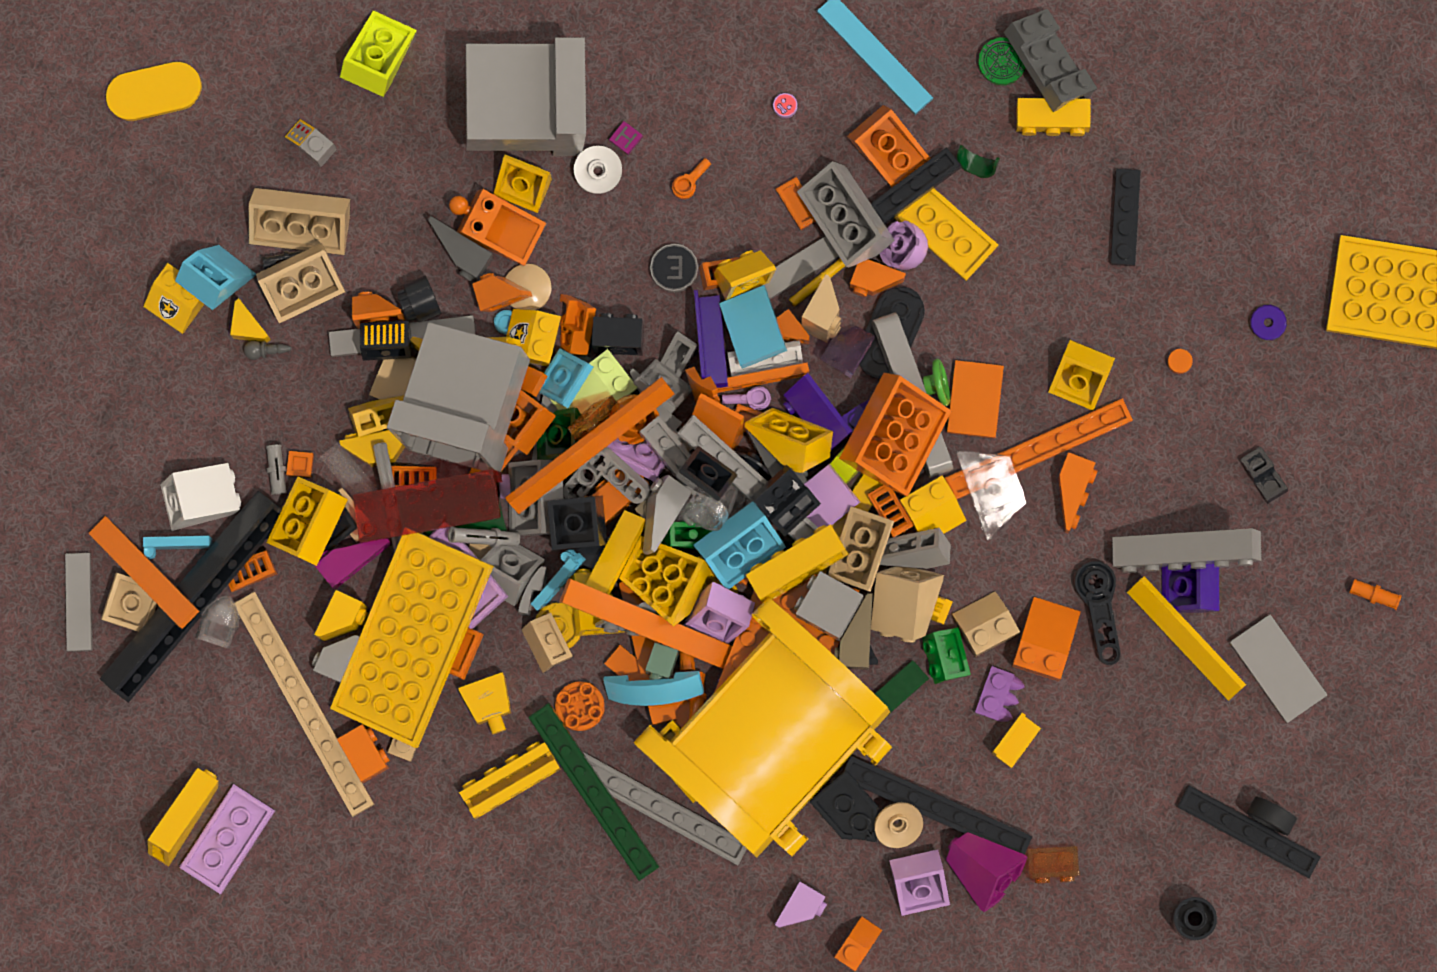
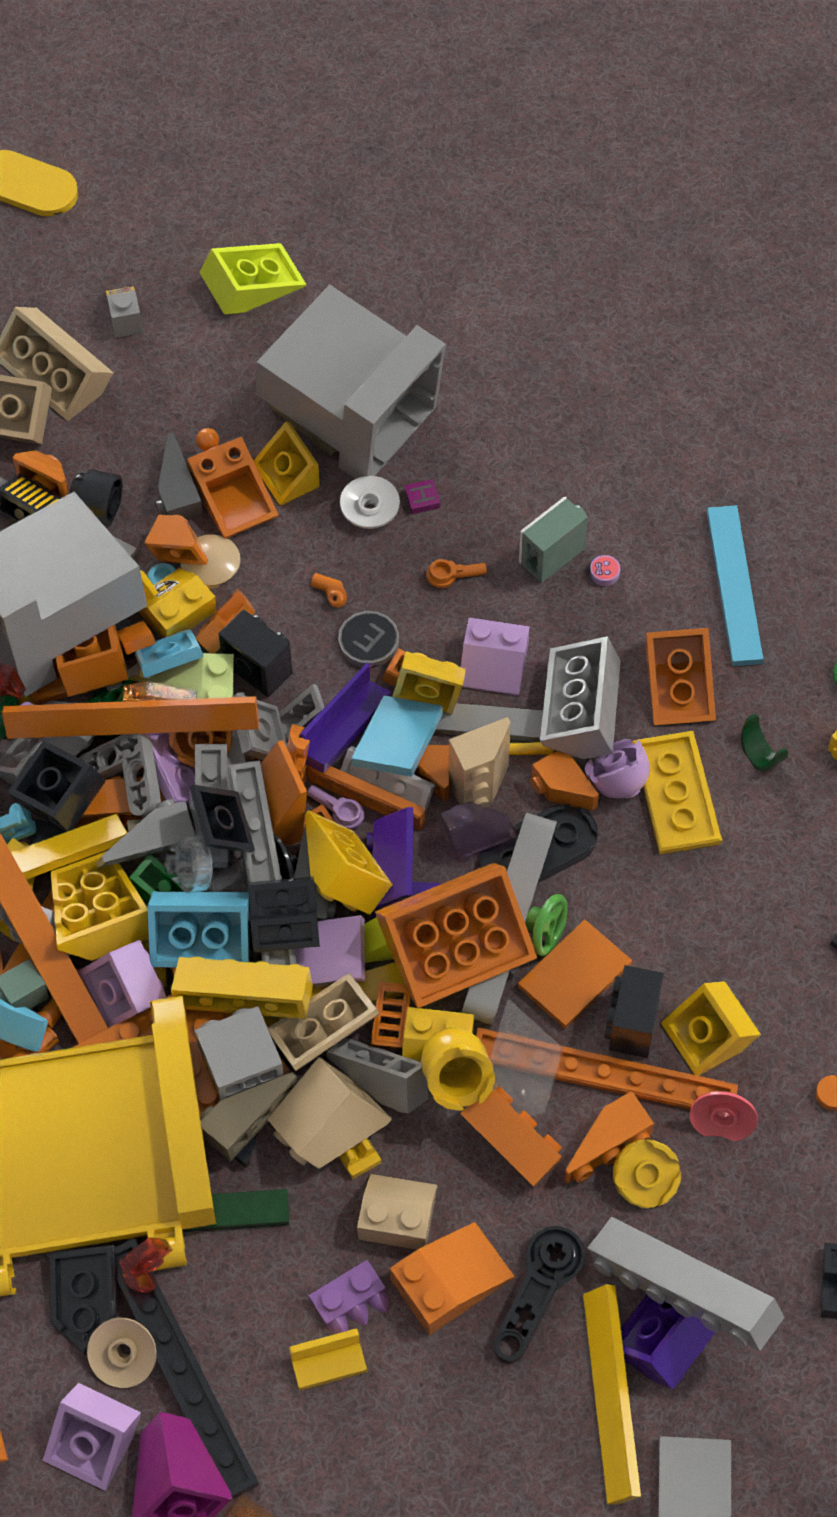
camera: 30 degrees right, 20 degrees down
orange tile [776,177,816,230] -> none
black tile [871,147,961,225] -> none
green bracket [923,627,971,684] -> none
none -> clear red bracket [118,1237,173,1292]
none -> orange arm [311,573,347,608]
none -> yellow tile [421,1027,495,1111]
none -> orange brick [460,1086,563,1188]
none -> lavender slope [461,618,530,696]
none -> sand green piece [519,497,588,583]
none -> black brick [604,965,664,1058]
none -> yellow tile [613,1139,681,1208]
none -> coral dish [690,1092,758,1141]

